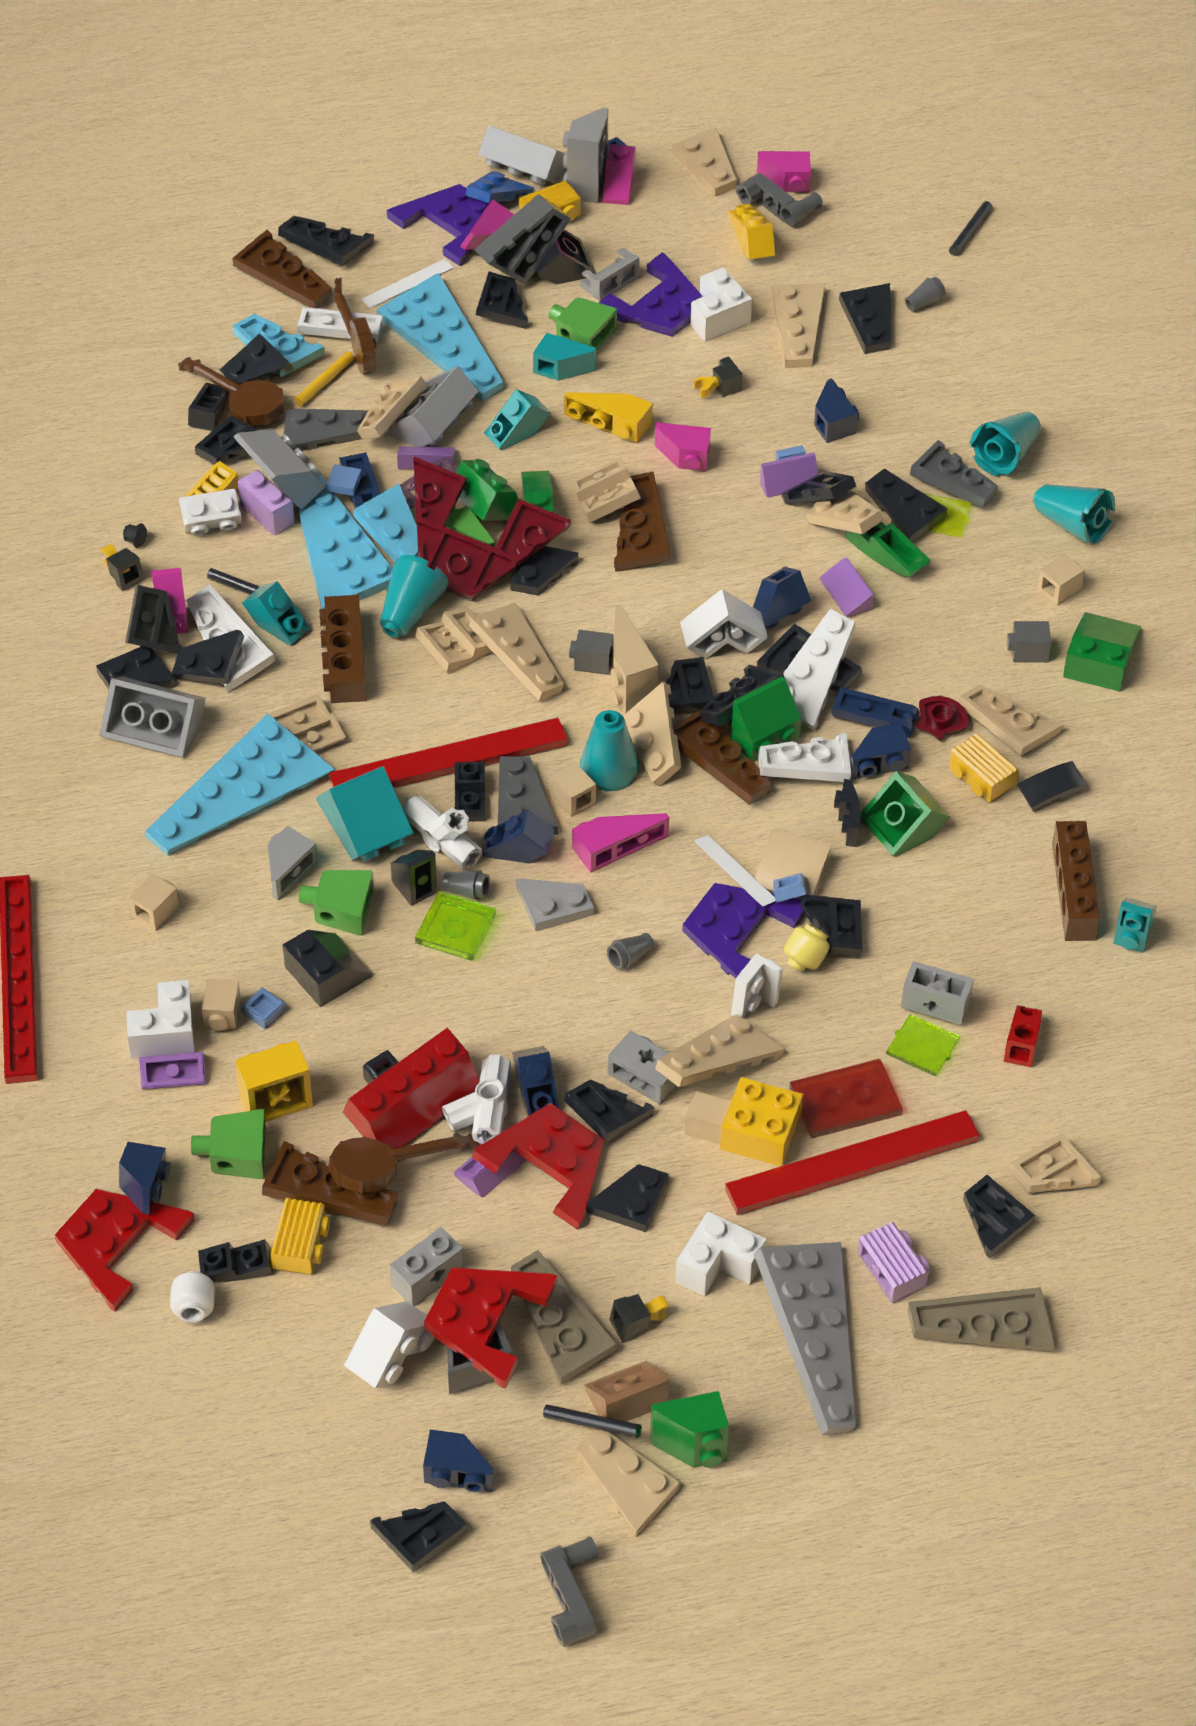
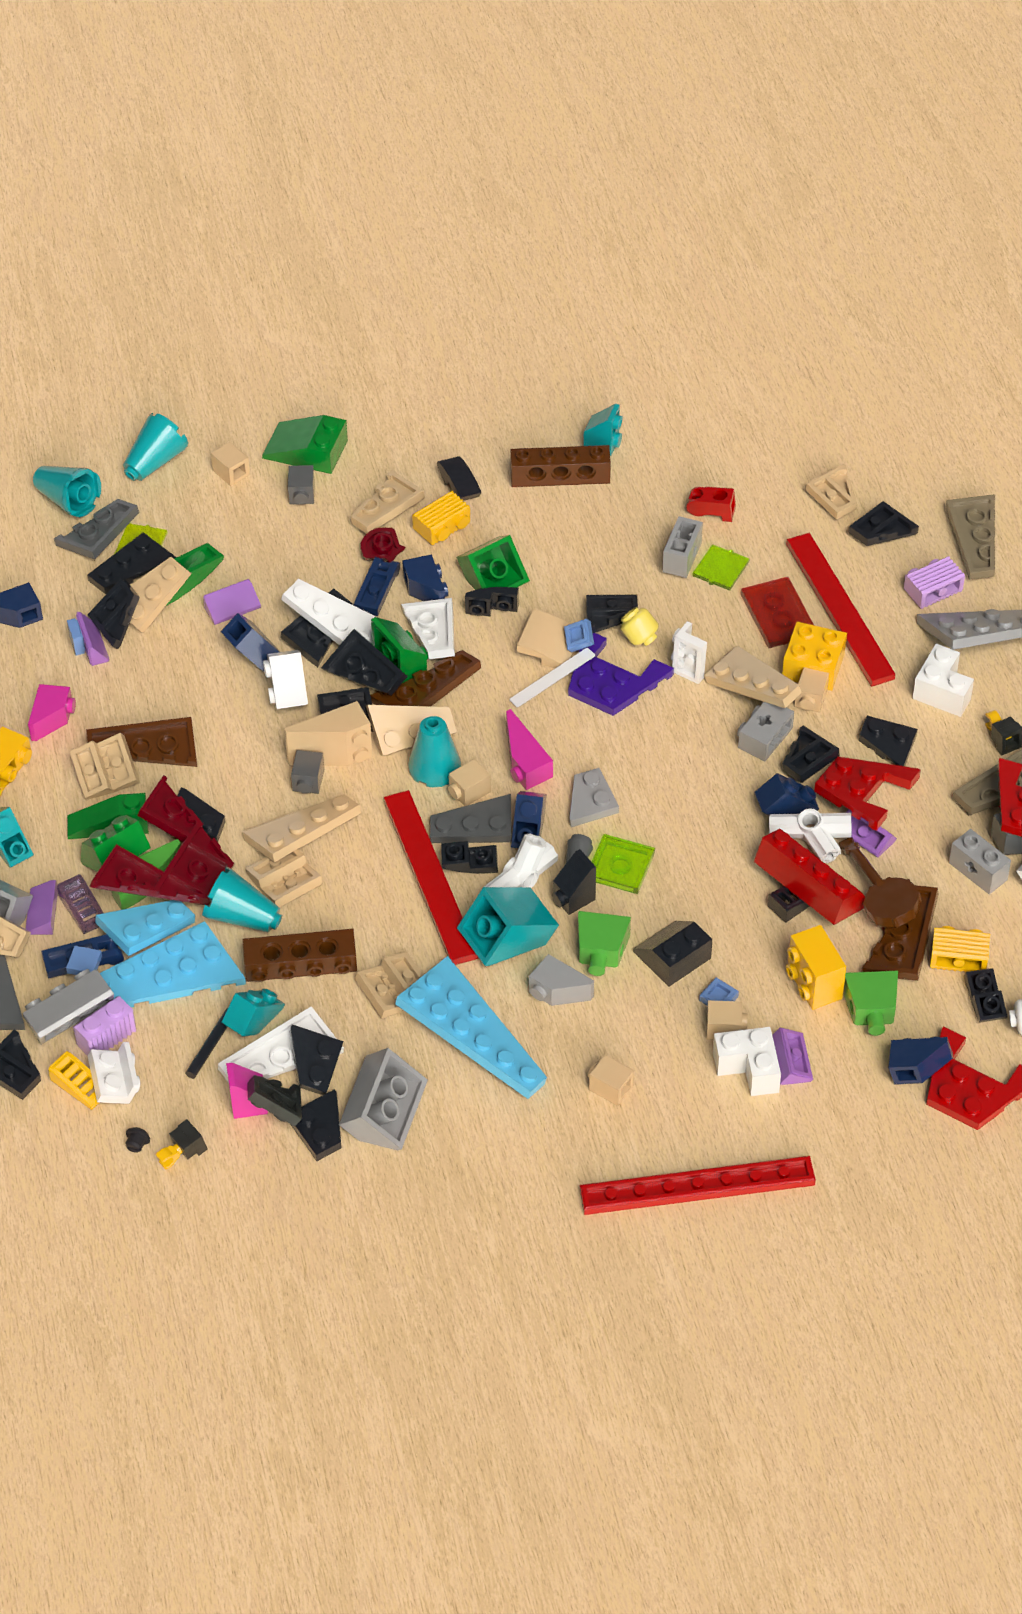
camera: 90 degrees left, 0 degrees up
dark grey cone [607,933,654,969] -> none

